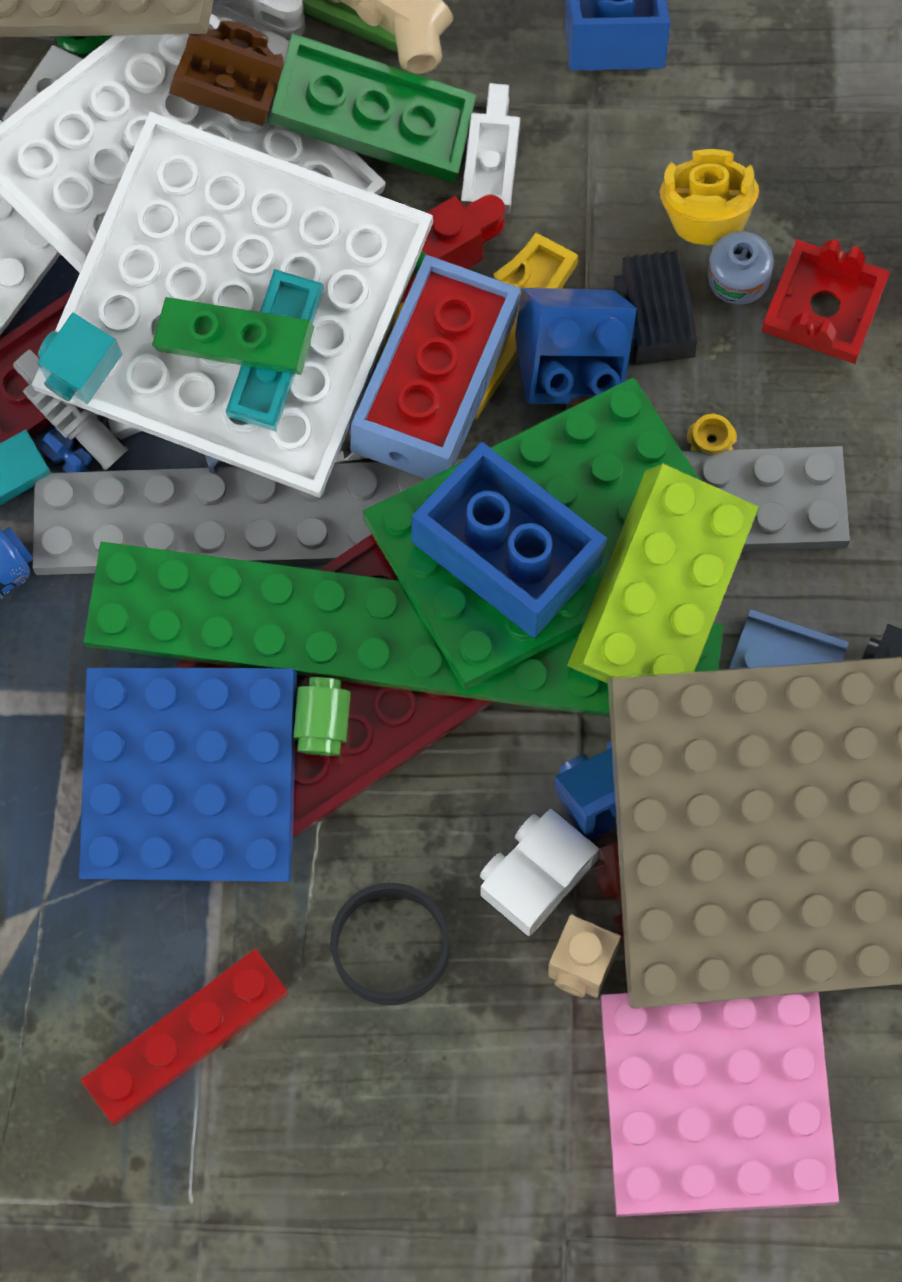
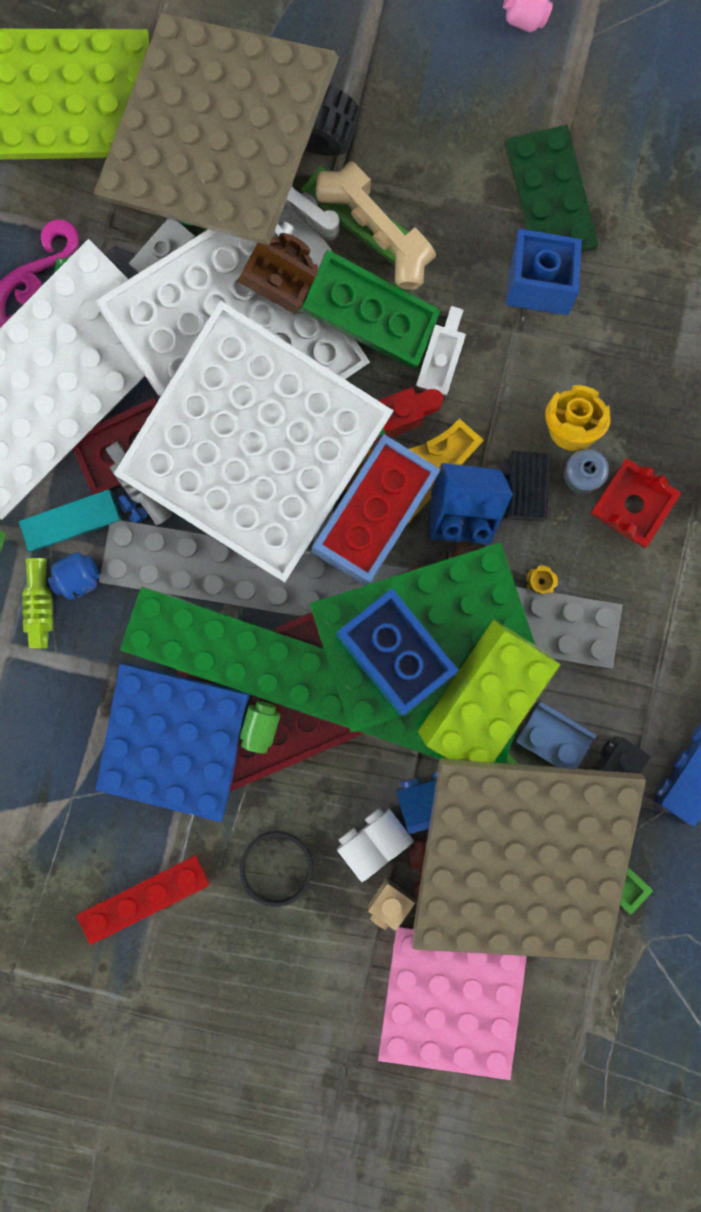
camera: 10 degrees right, 15 degrees up
teal brick [37,312,123,404] -> none
green plate [152,297,315,375] -> none
teal tile [225,269,324,431] -> none

